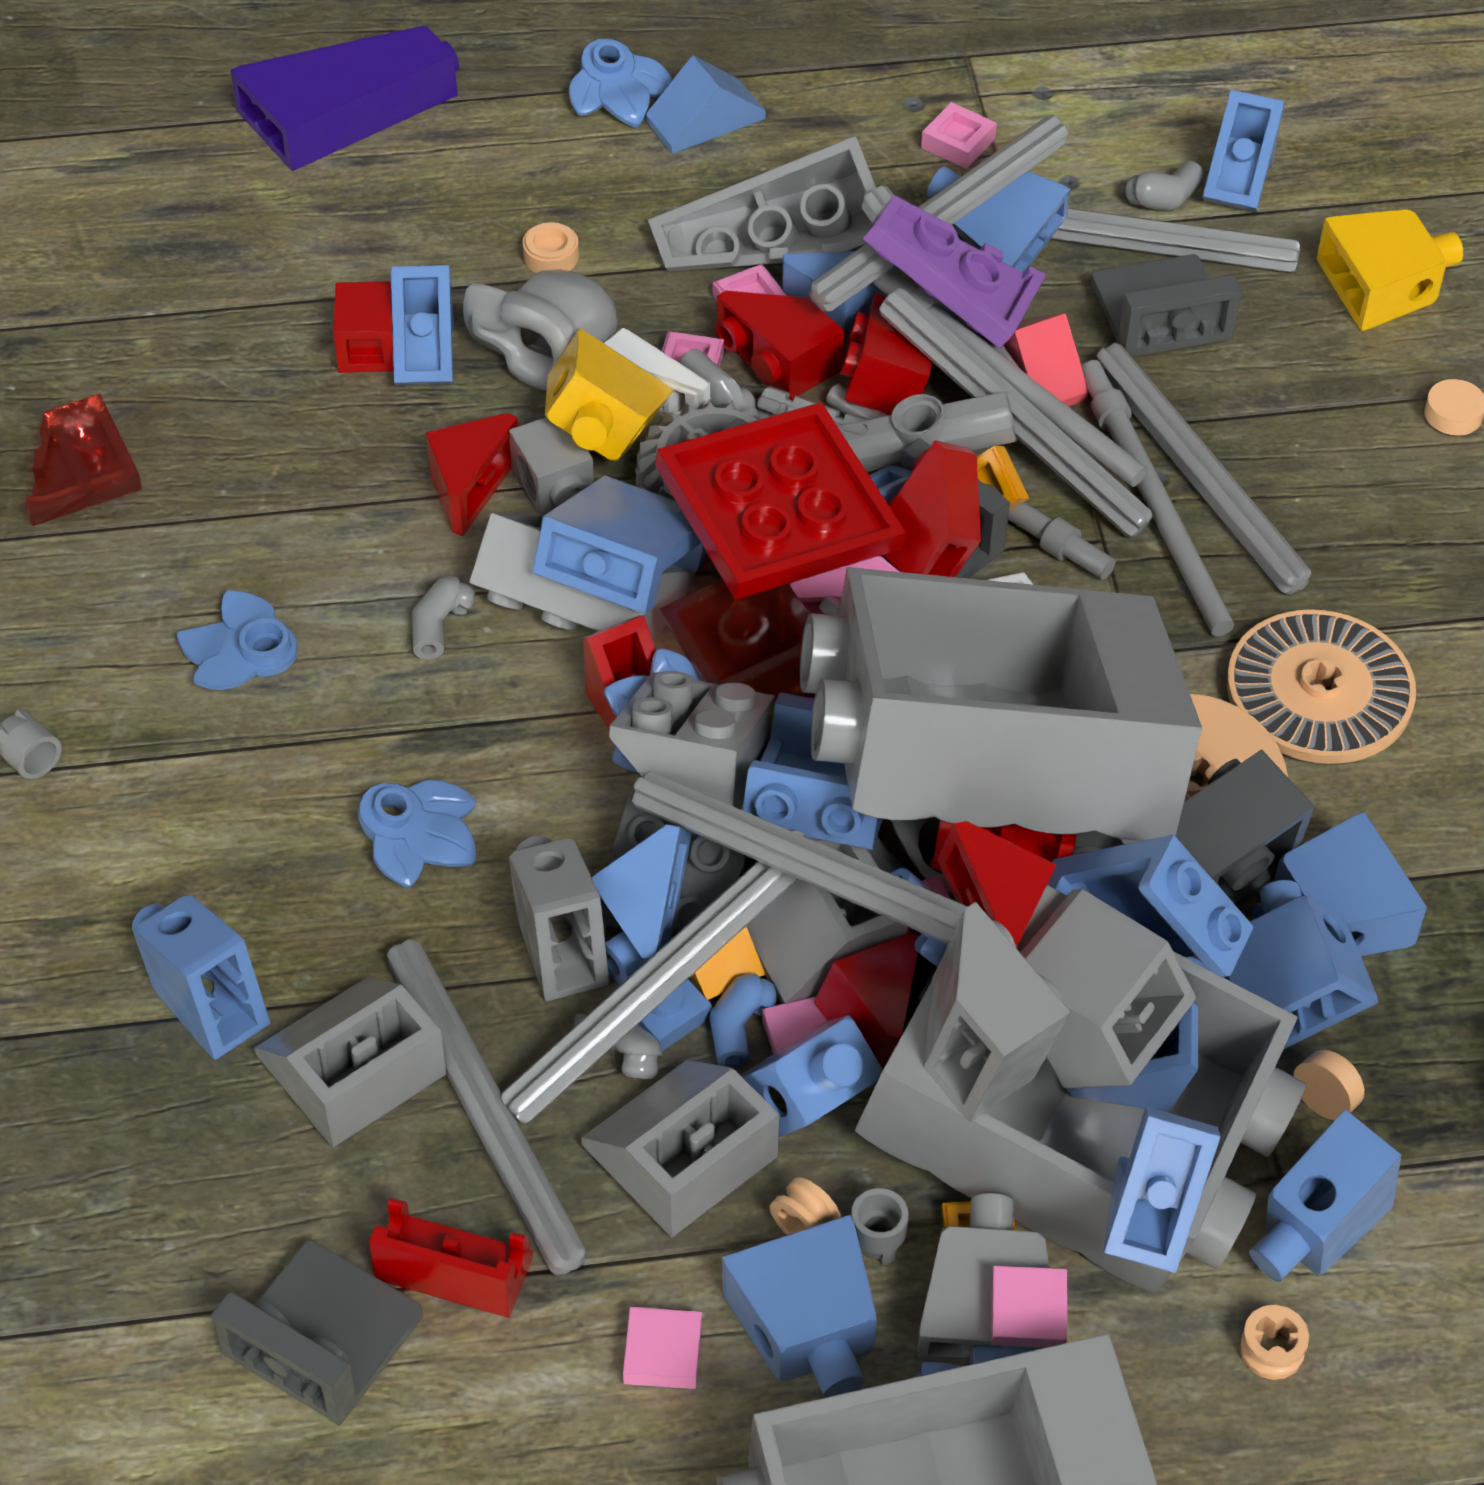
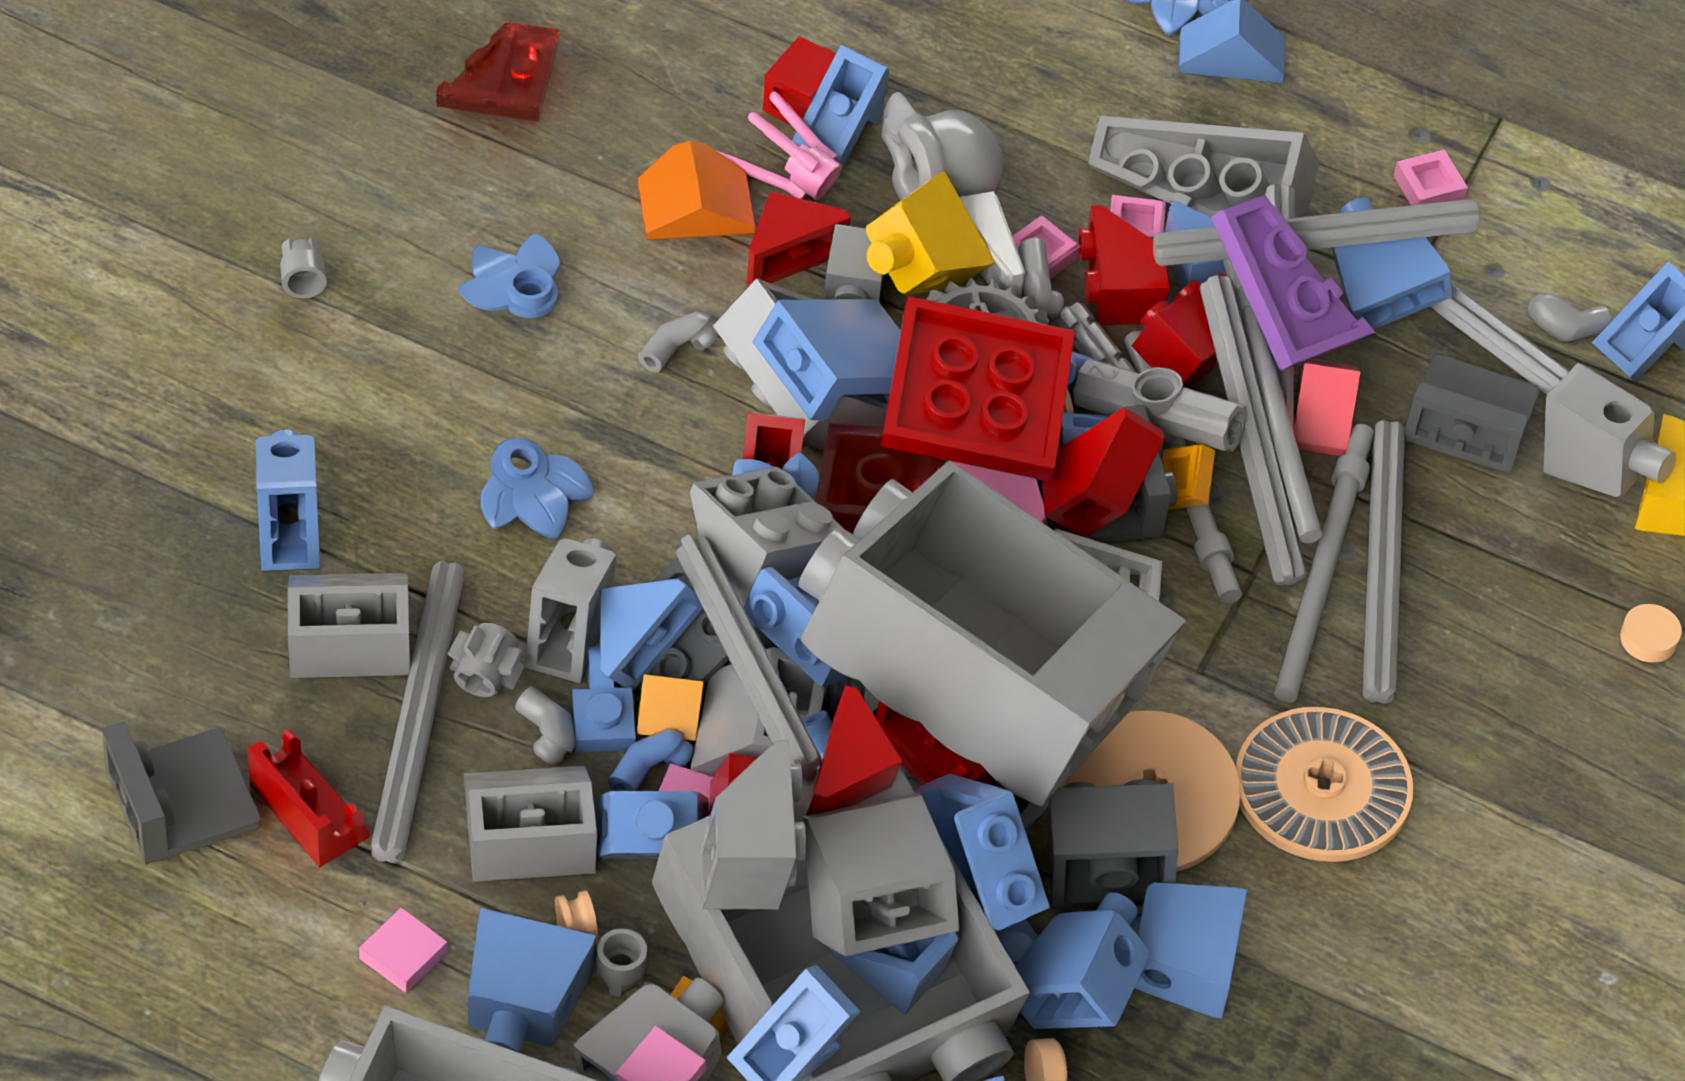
camera: 30 degrees right, 0 degrees up
light grey axle [500,830,811,1124] -> none
light nougat tile [523,222,579,273] -> none
none -> light grey gear [448,623,524,697]
none -> orange slope [638,141,755,240]
none -> bright pink plant [716,92,842,200]
none -> light grey torso [1543,363,1676,497]

